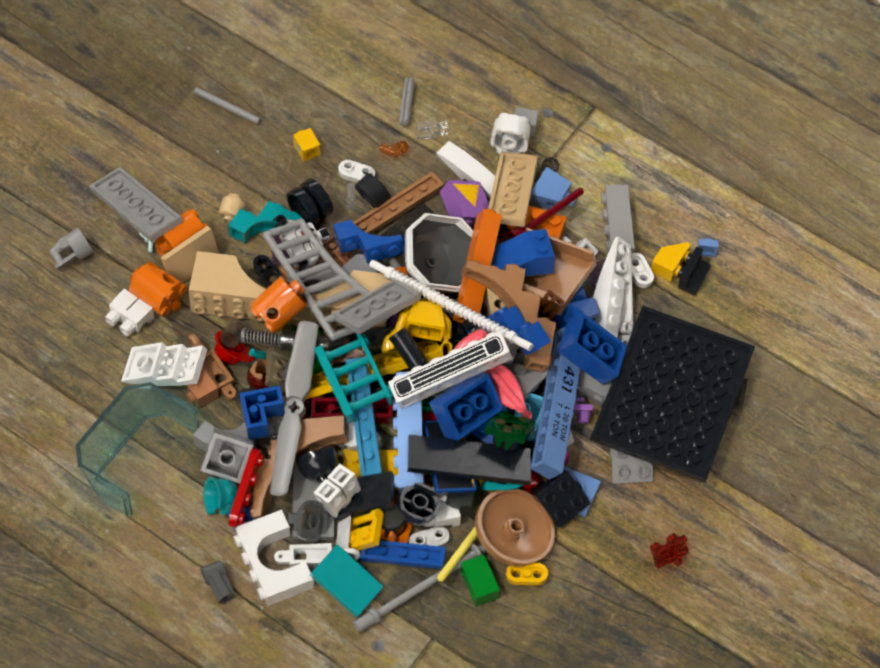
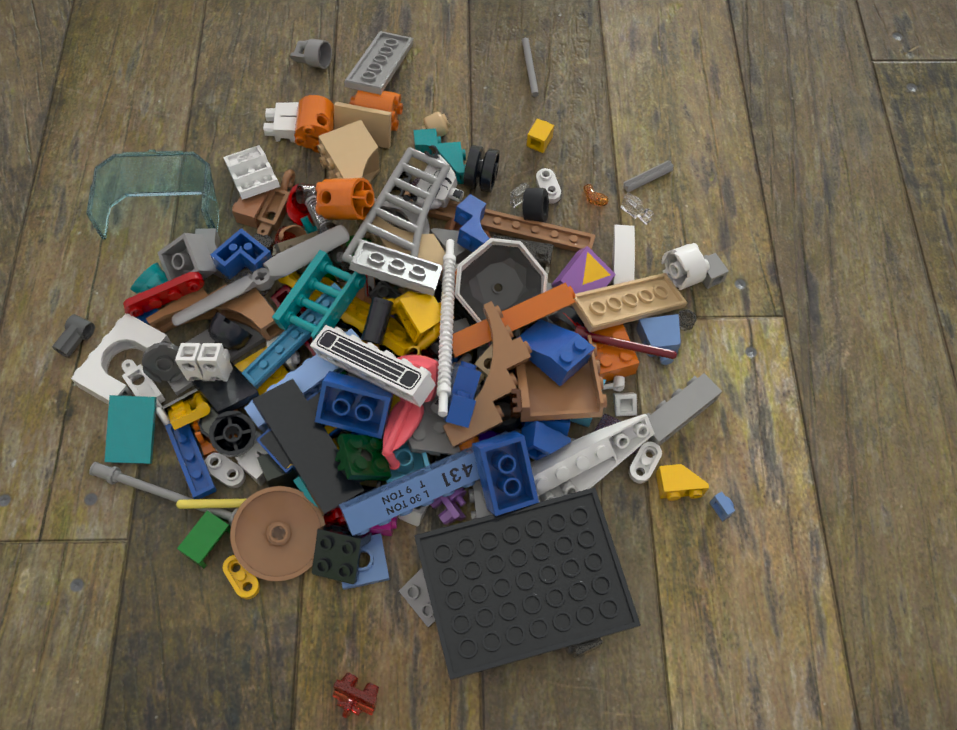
camera: 55 degrees right, 5 degrees up
black bracket [677,247,711,295] -> none

